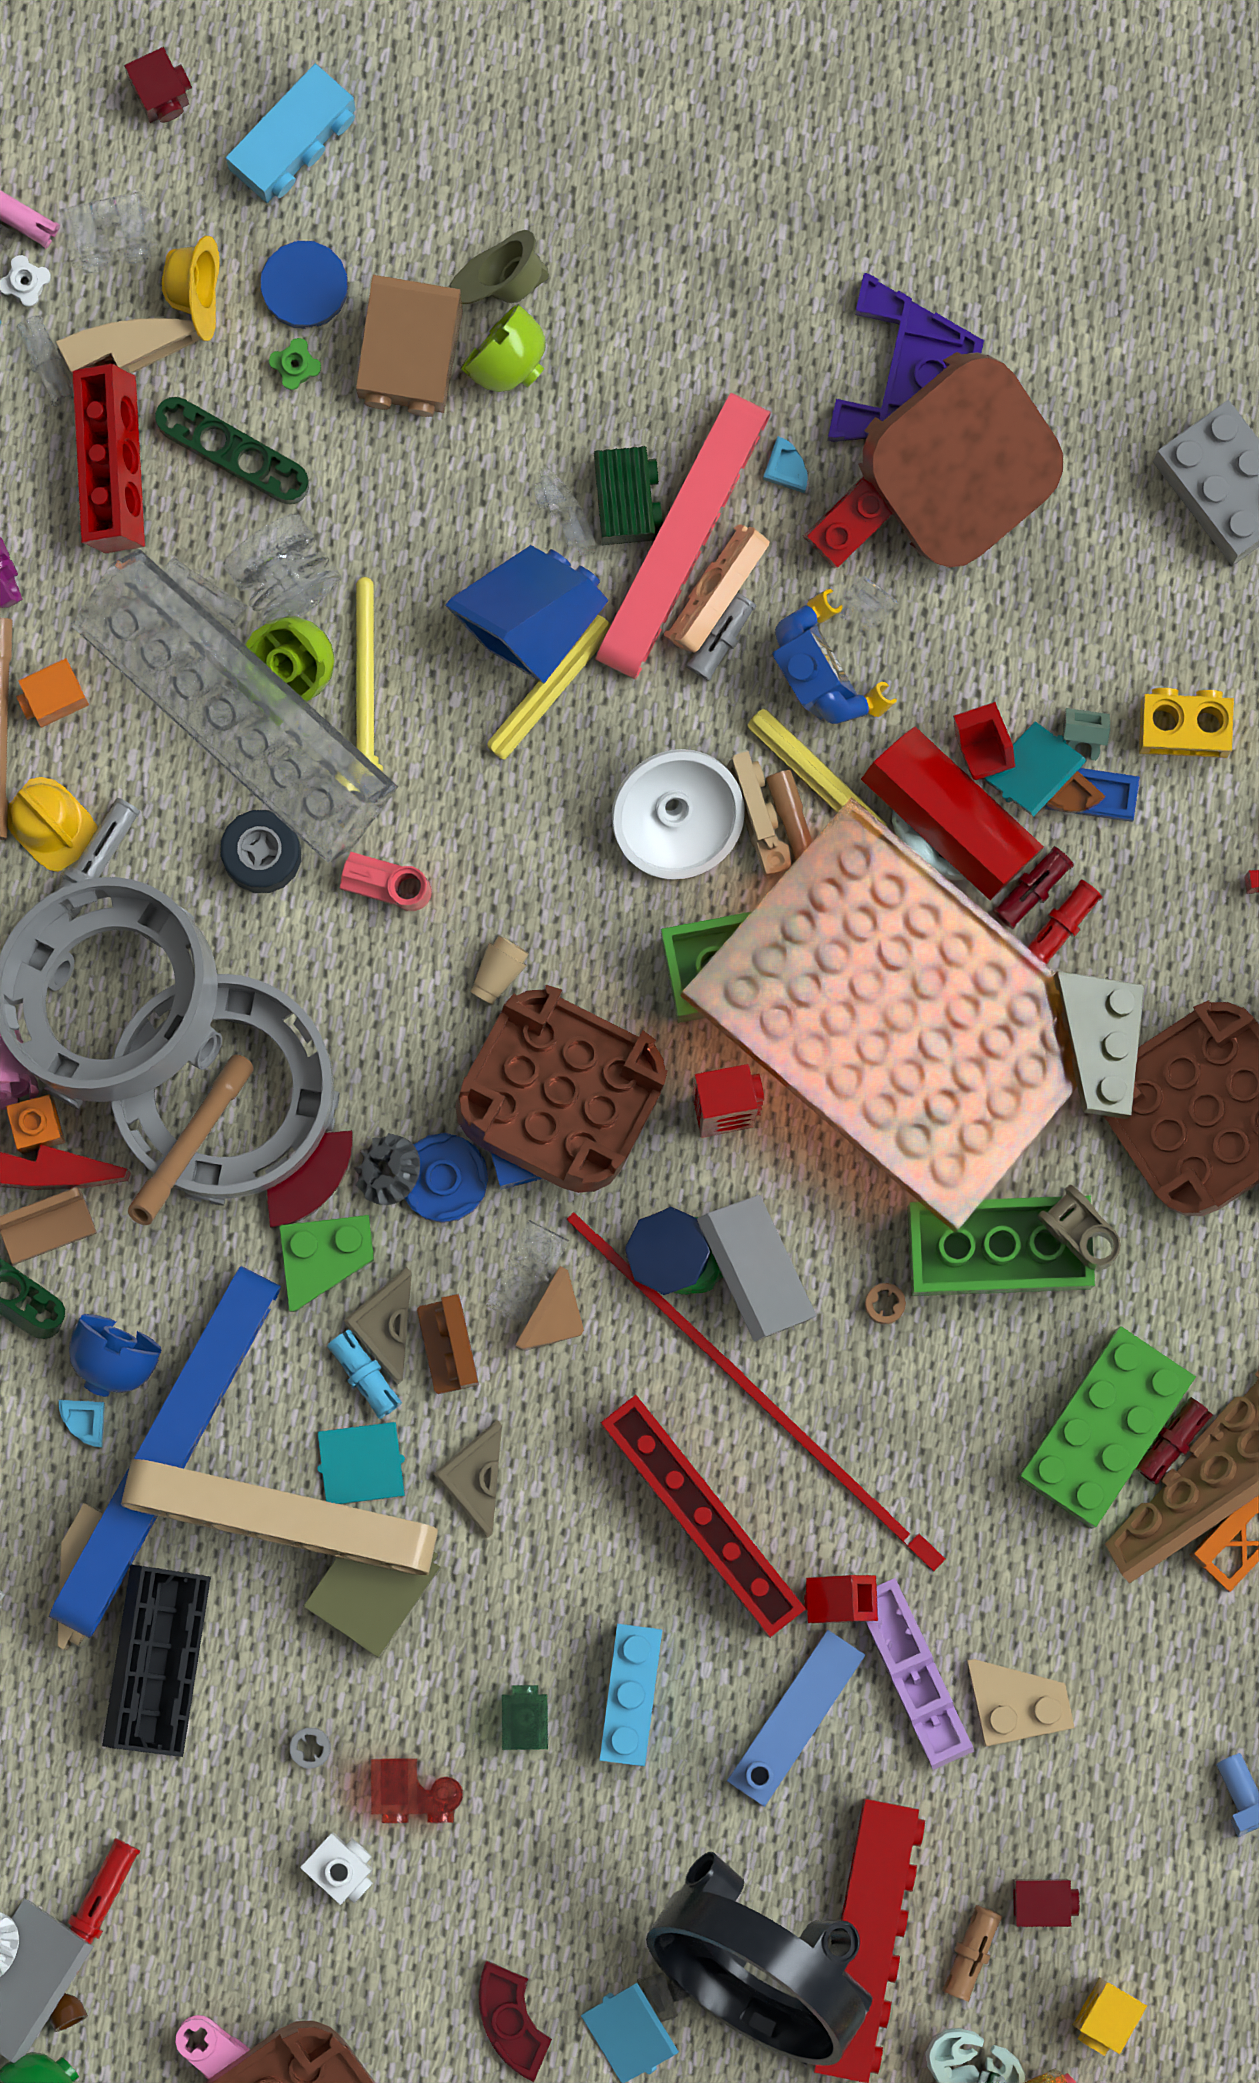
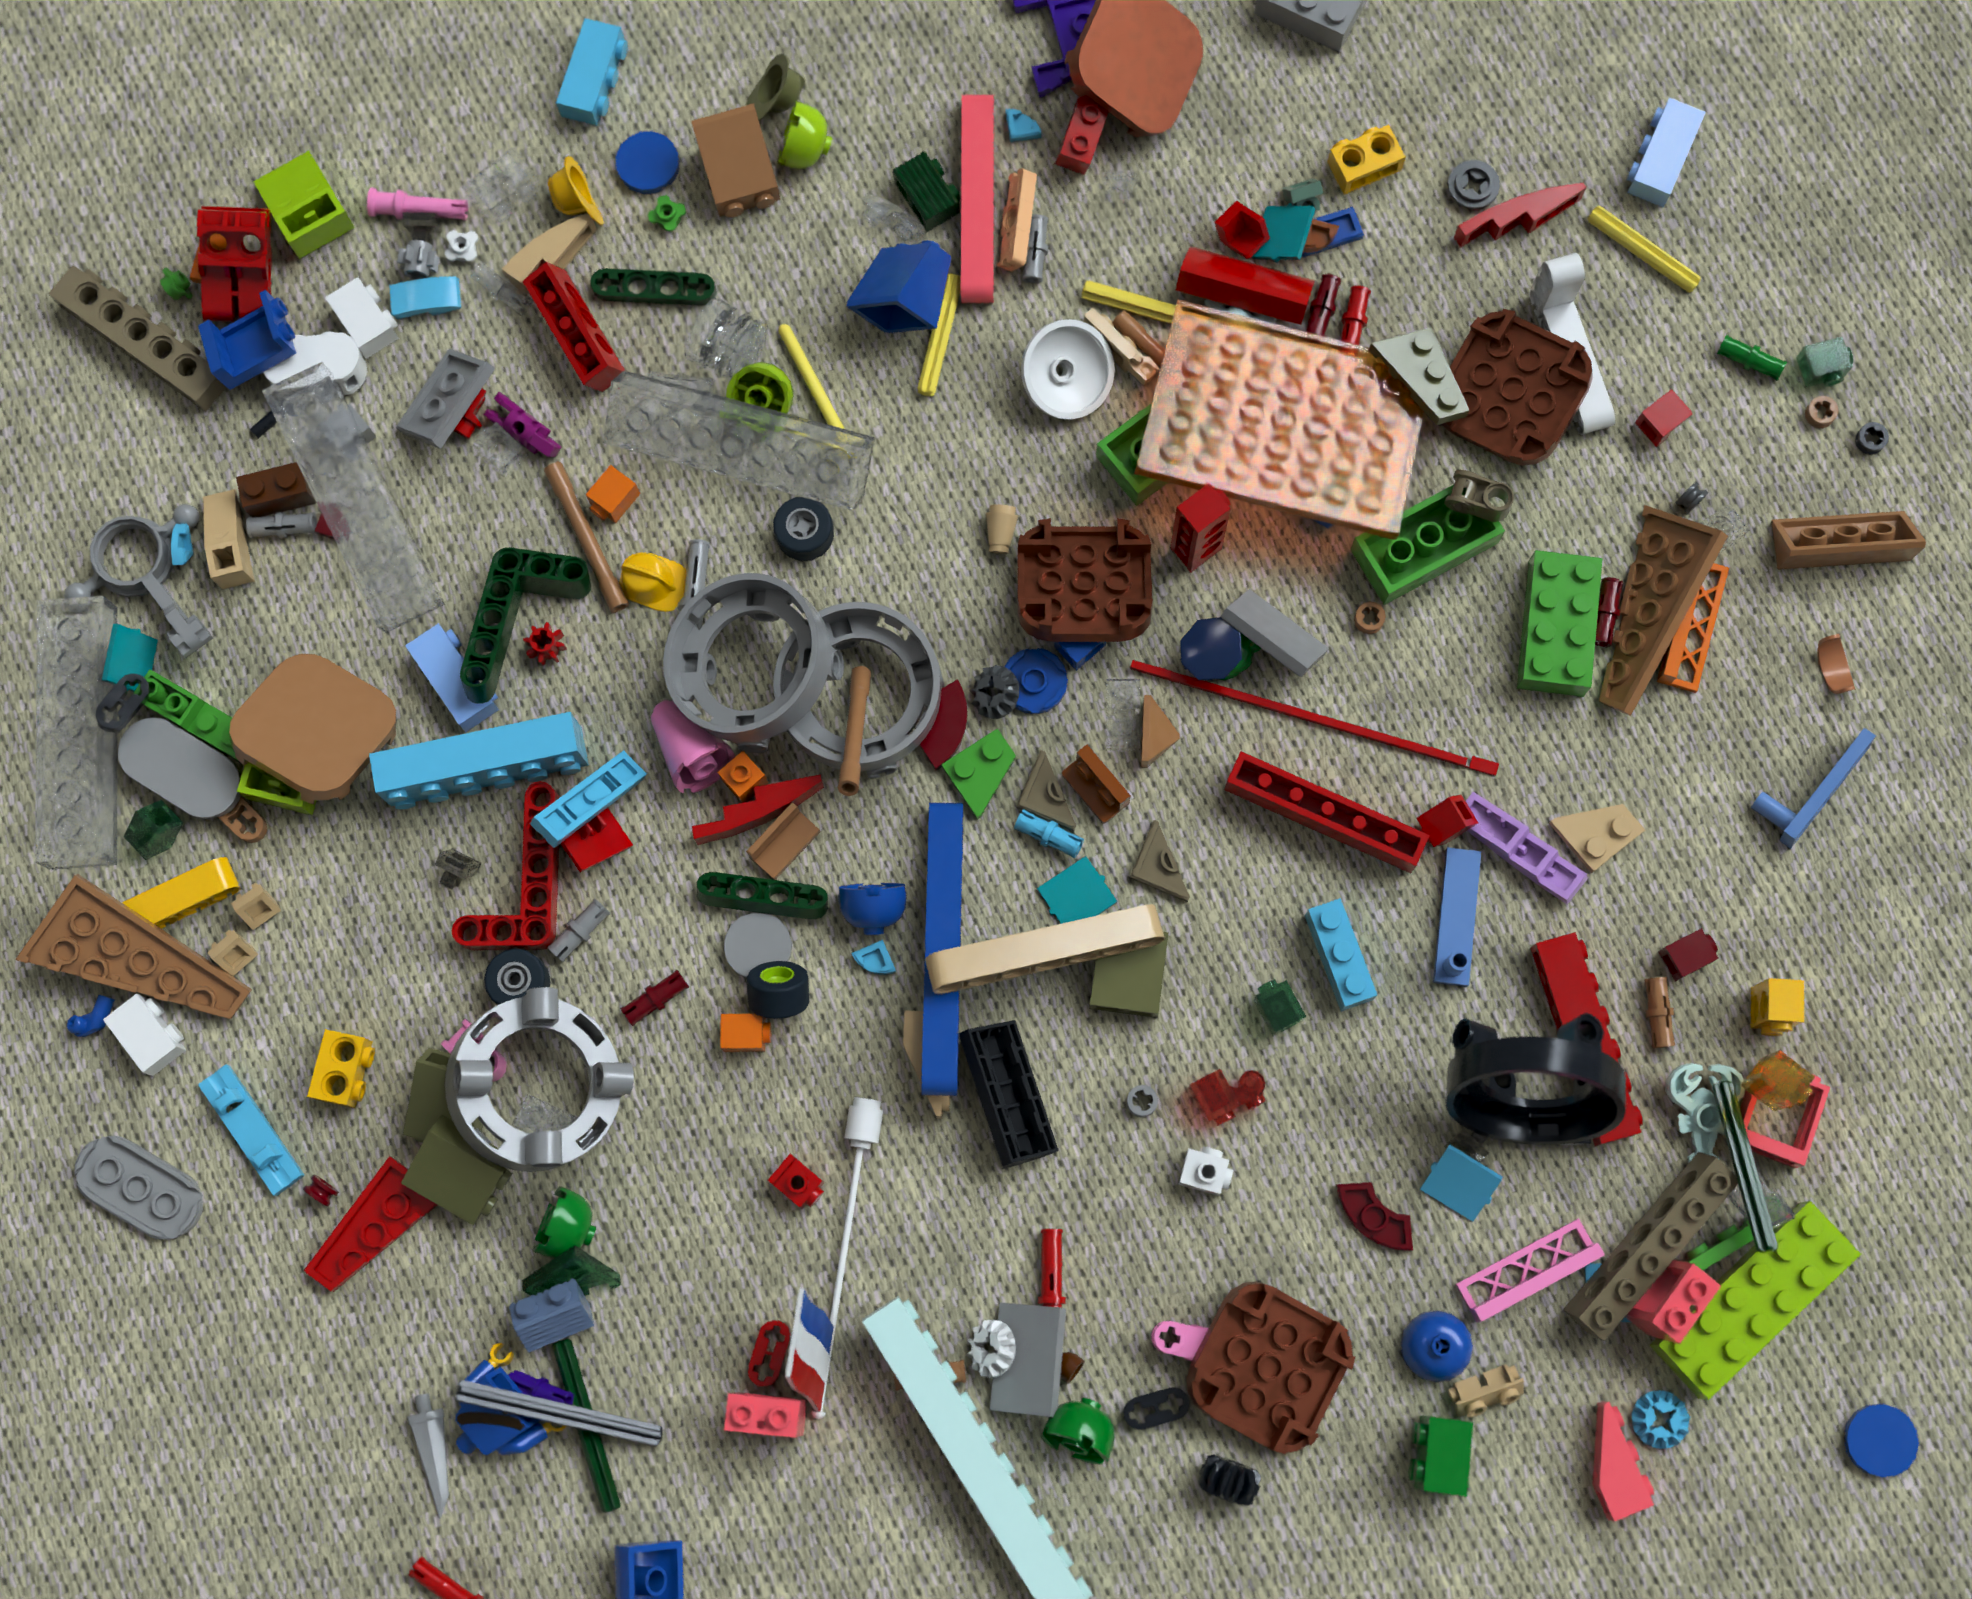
camera: 20 degrees left, 5 degrees down
dark red brick [124,46,192,123] -> none
coral piece [340,852,432,911] -> none
blue torso [772,589,897,724] -> none

